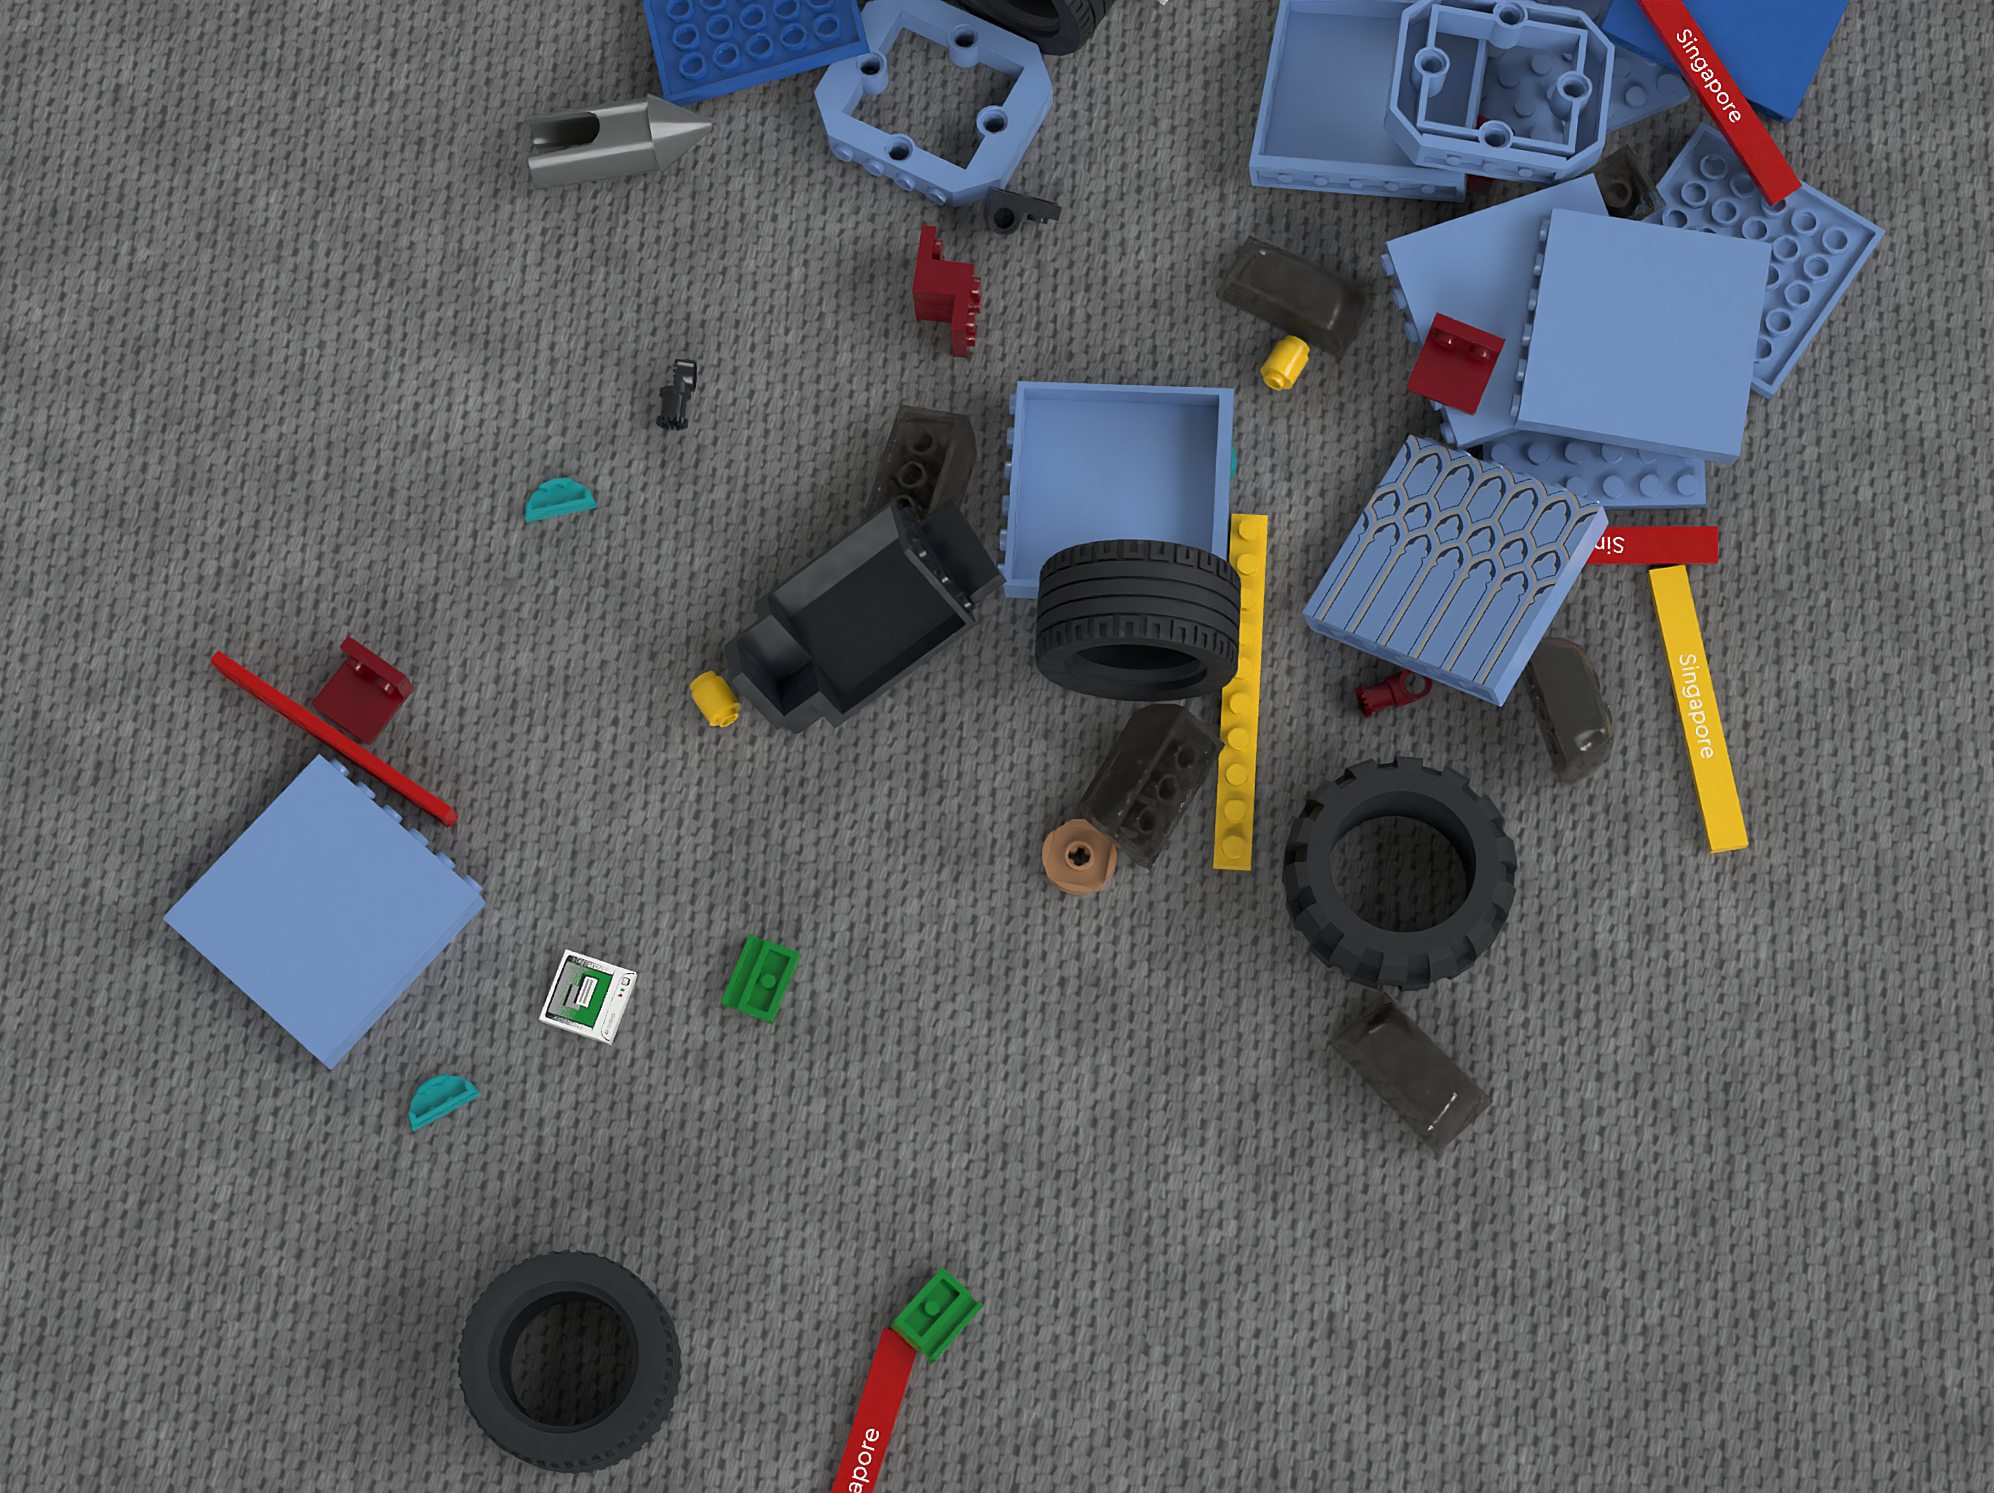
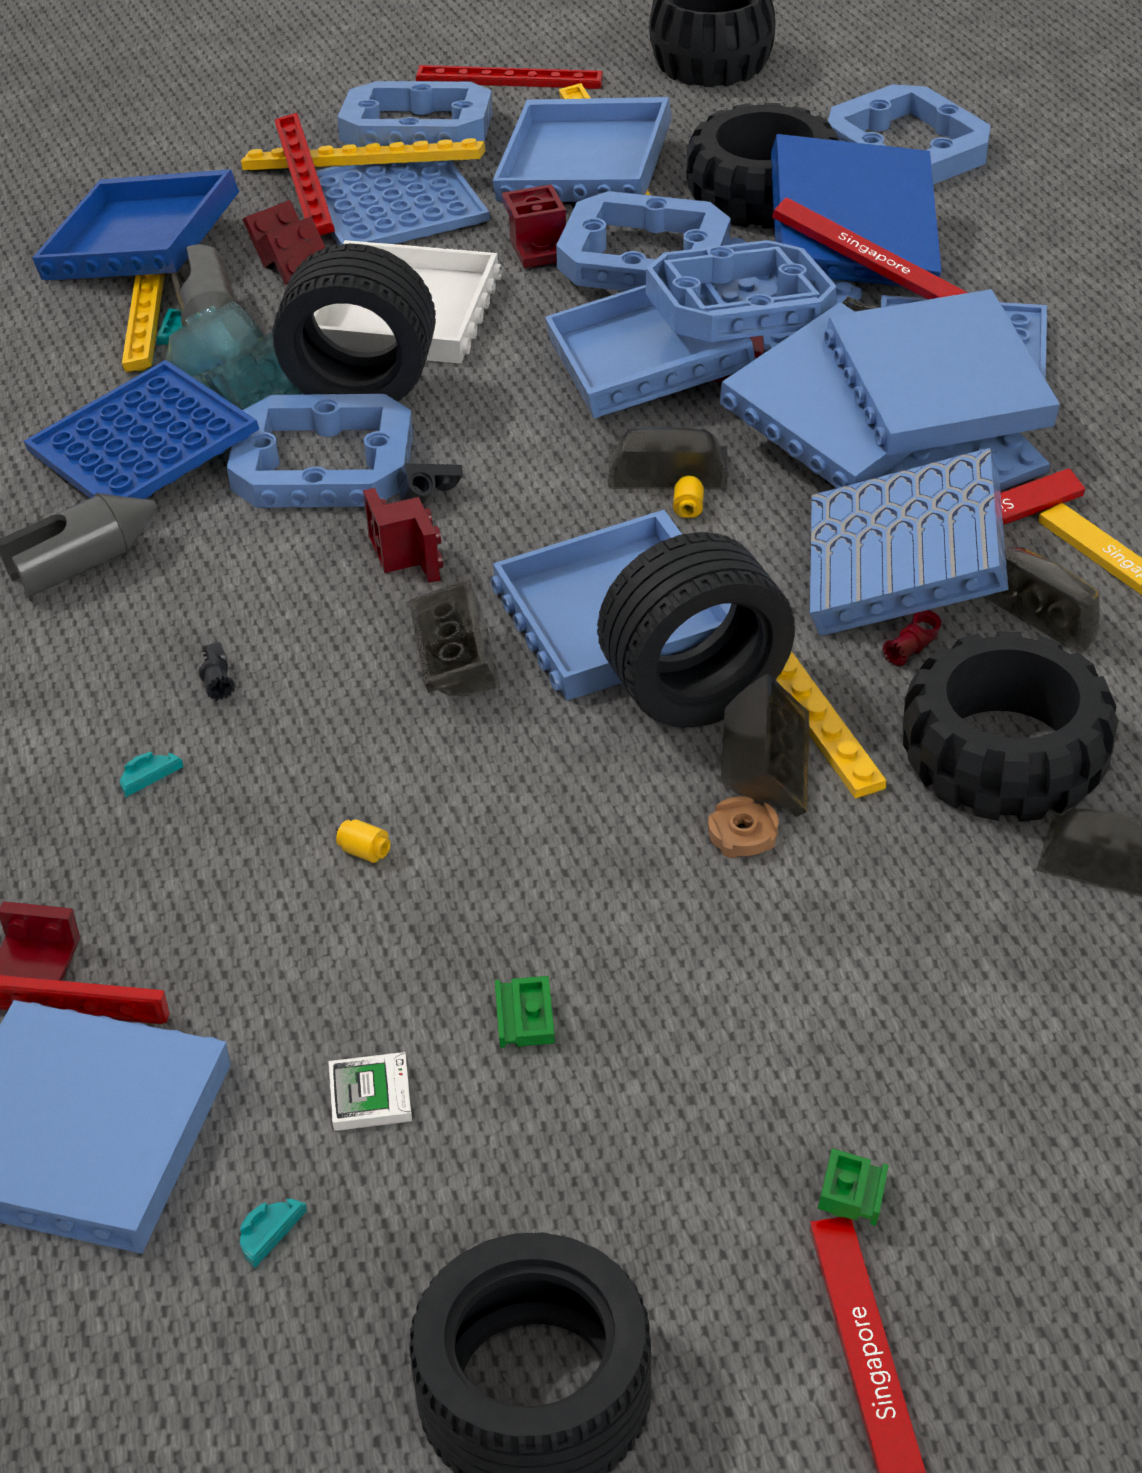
camera: 30 degrees left, 30 degrees down
black panel [724,498,1007,734] -> none
dark red bracket [1406,312,1506,416] -> none

